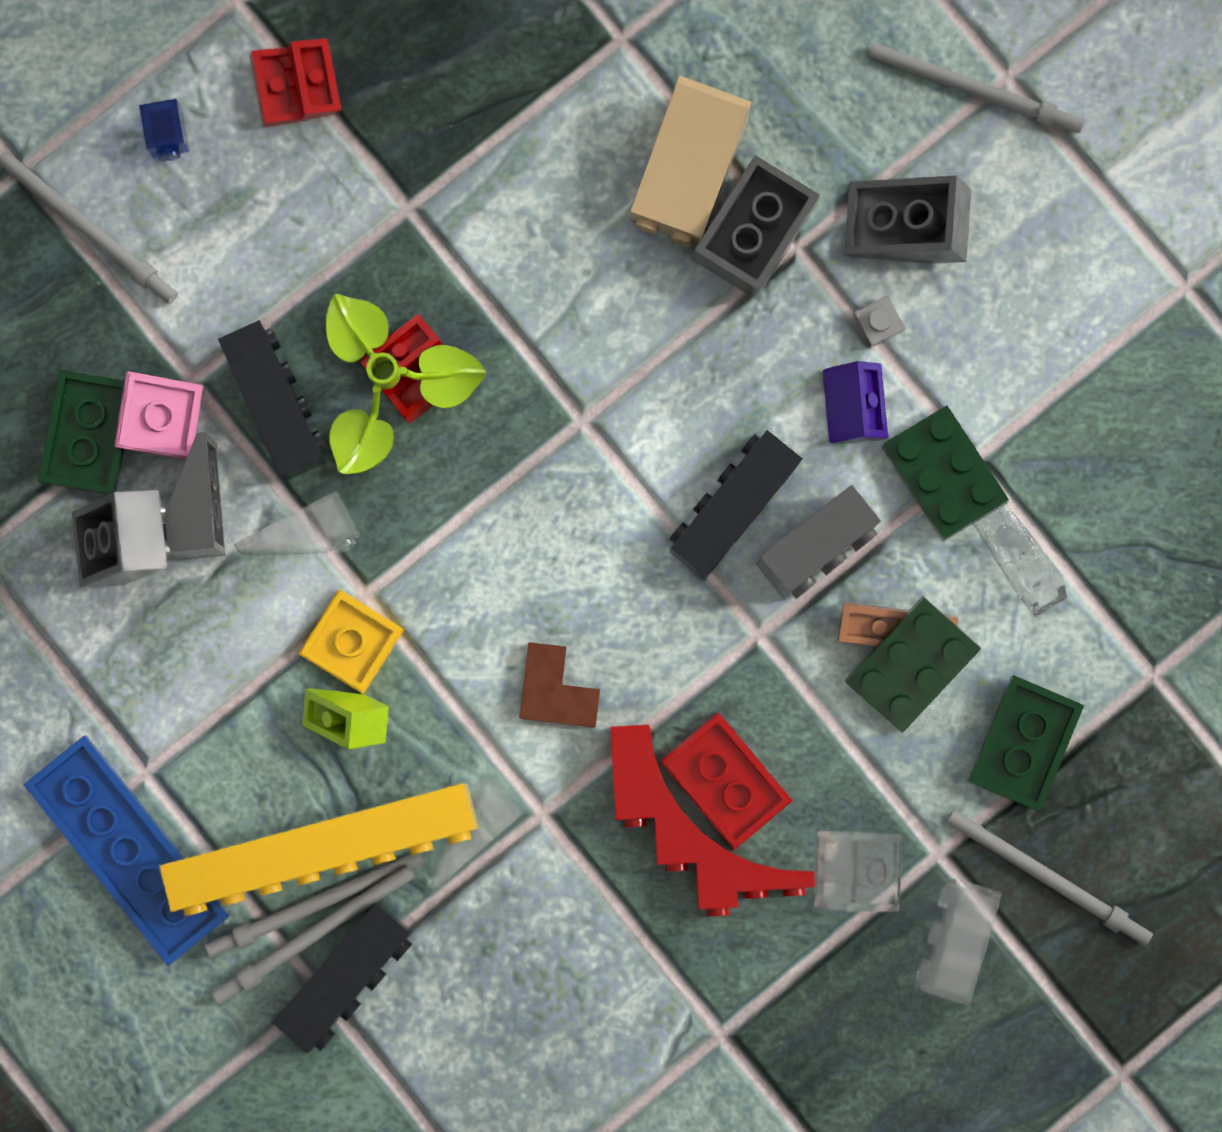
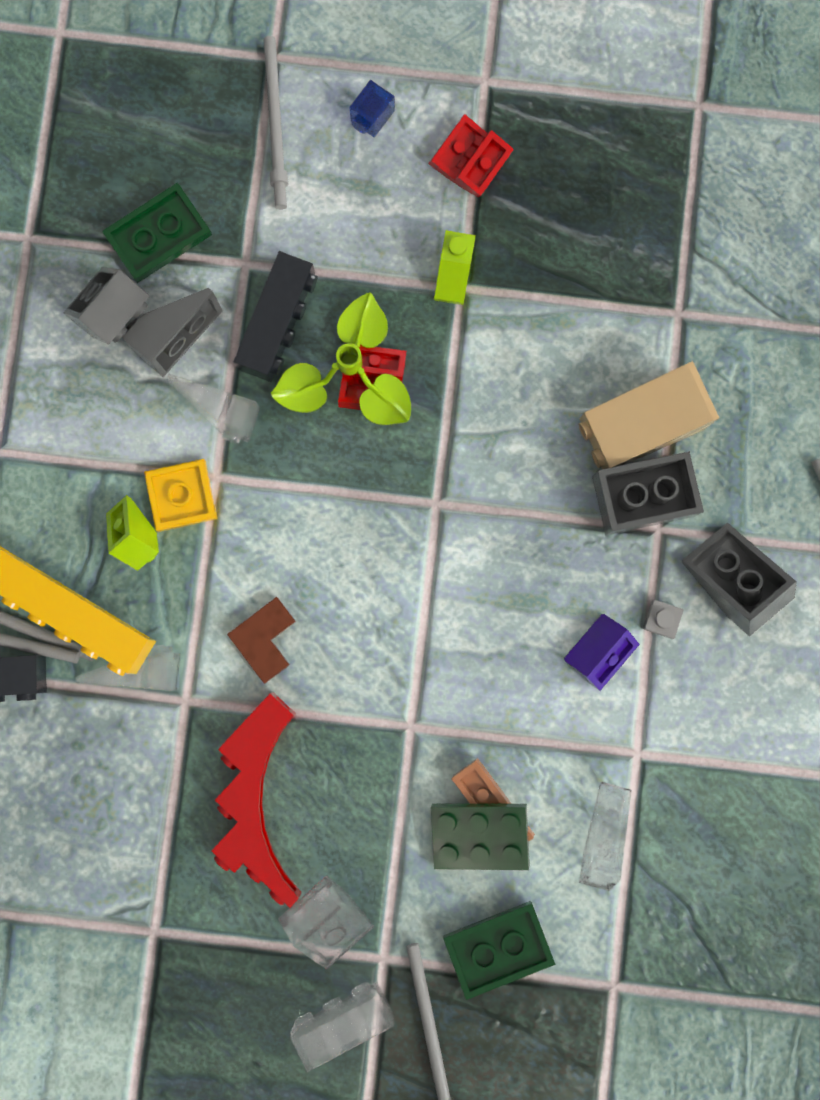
camera: 45 degrees right, 0 degrees up
bright pink tile [114,371,203,461] -> none
red tile [660,712,793,850] -> none
black brick [669,430,803,581] -> none
dark grey brick [756,485,881,599] -> none
dark green plate [882,405,1009,542] -> none
none -> lime slope [434,230,476,305]

